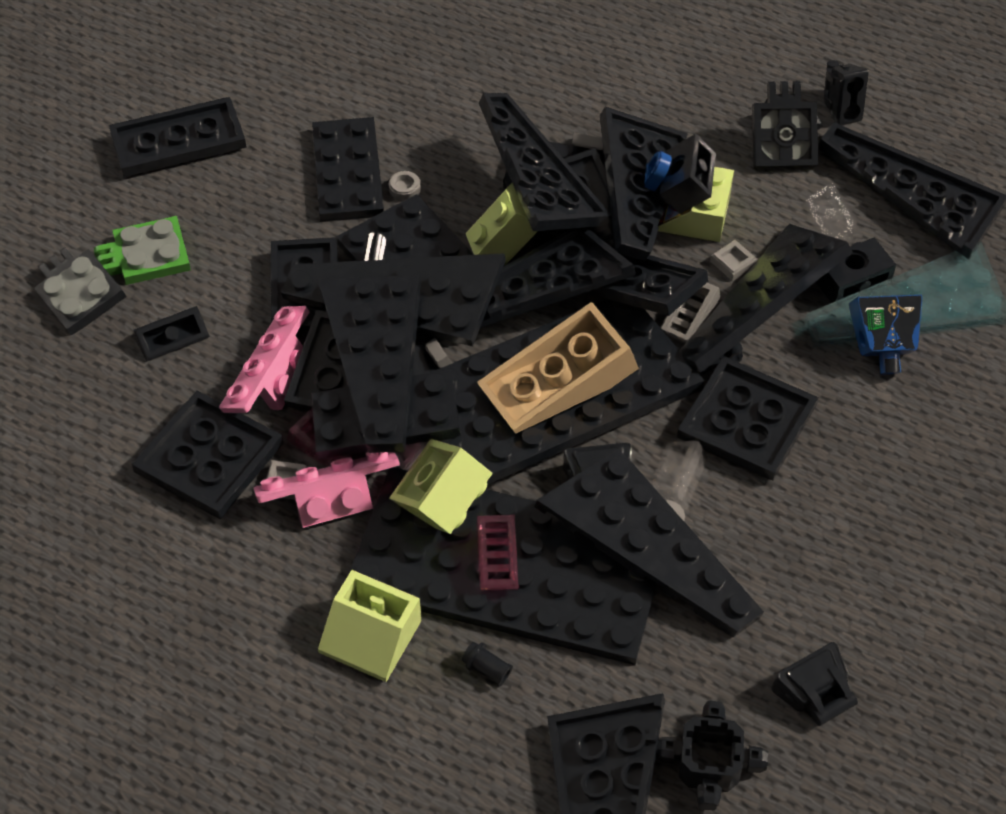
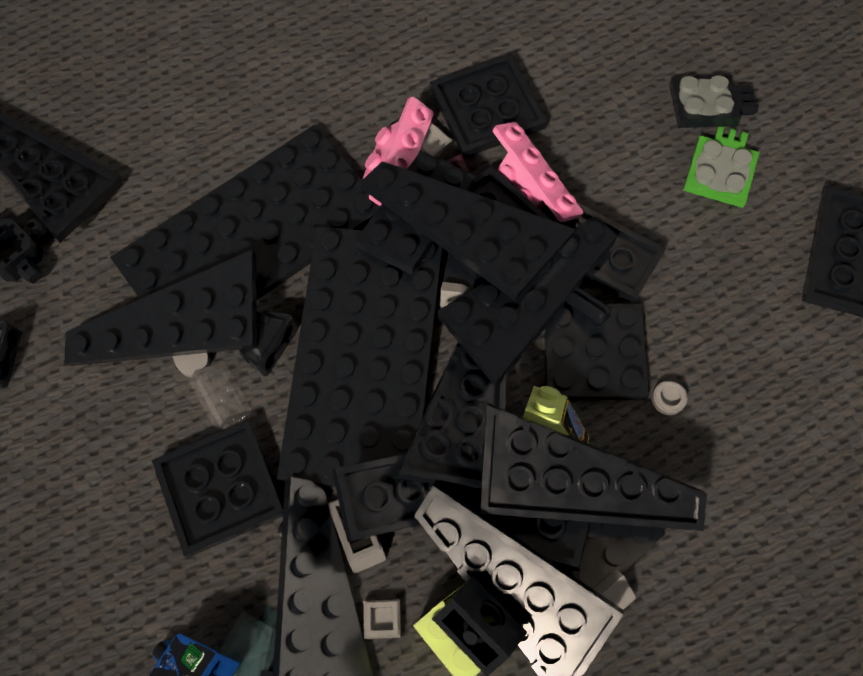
camera: 130 degrees right, 15 degrees up
black slope [132,306,210,362] -> none
black plate [312,117,384,222] -> none
yellowish green slope [318,570,421,682] -> none
yellowish green slope [389,439,492,534] -> none
black pin [462,642,513,686] -> none
clear pink slope [476,515,519,590] -> none
tan slope [477,302,639,434] -> none
blue tile [644,151,672,192] -> none

